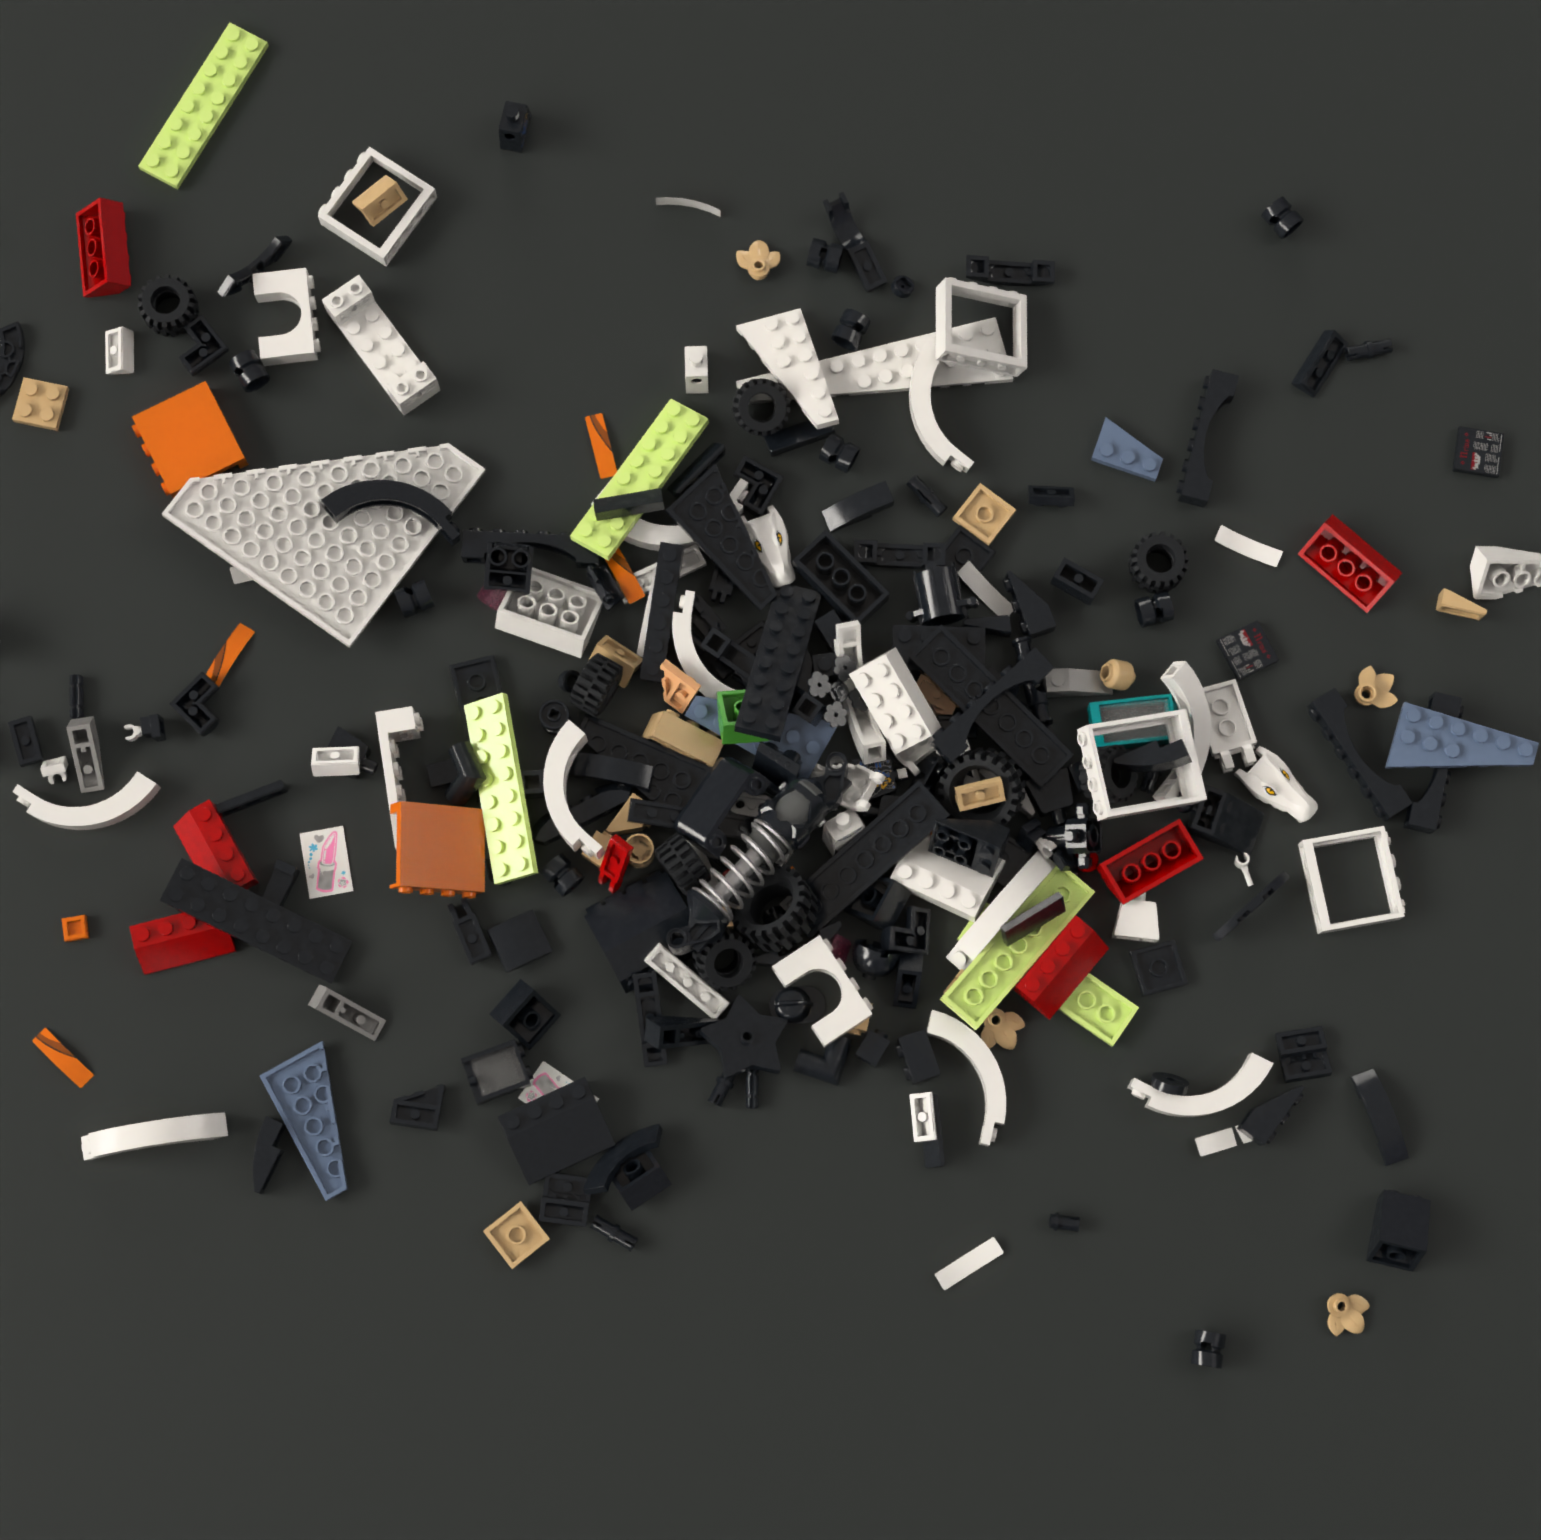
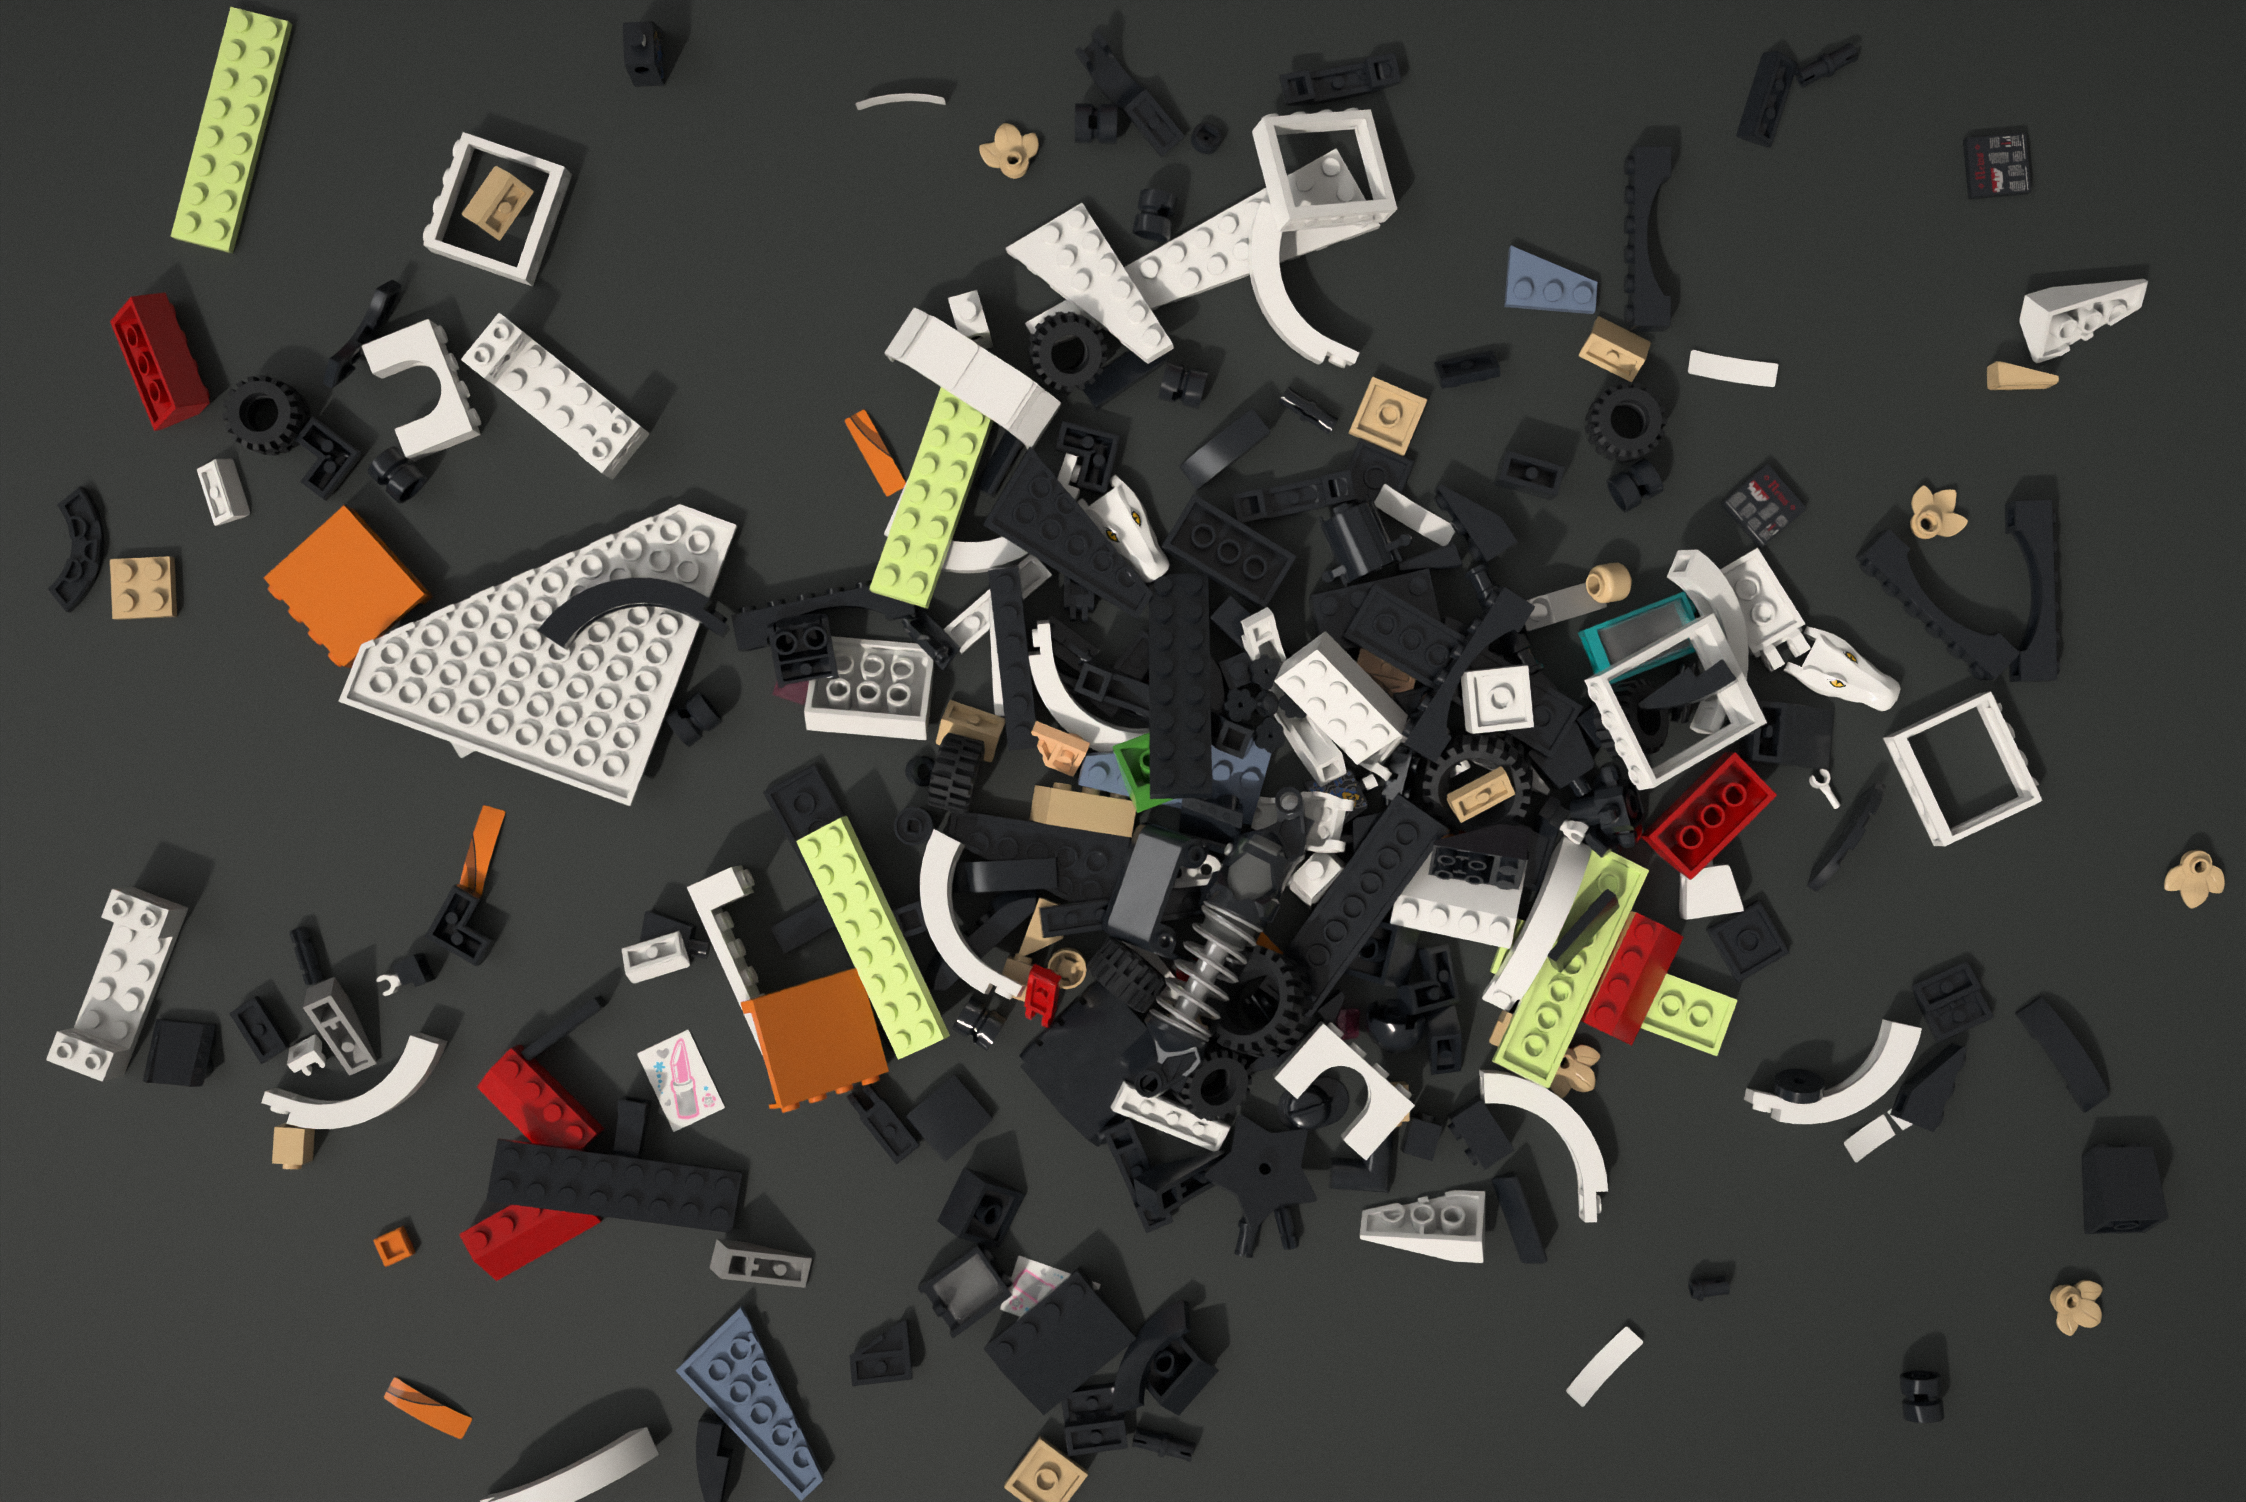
camera: 15 degrees left, 10 degrees up
black brick [445,741,486,807] -> none
black slope [593,488,664,521] -> none
orange sticker [604,548,645,604] -> none
white slope [909,1092,937,1142] -> none
red slope [1298,514,1402,613] -> none
sand blue wing [1385,702,1539,769] -> none
none -> tan brick [272,1123,315,1169]
none -> white windscreen [885,308,1061,449]
none -> white wedge [1360,1190,1485,1263]
none -> white container [1461,665,1534,734]
none -> tan panel [1578,316,1651,382]
none -> tan plate [2164,850,2225,908]

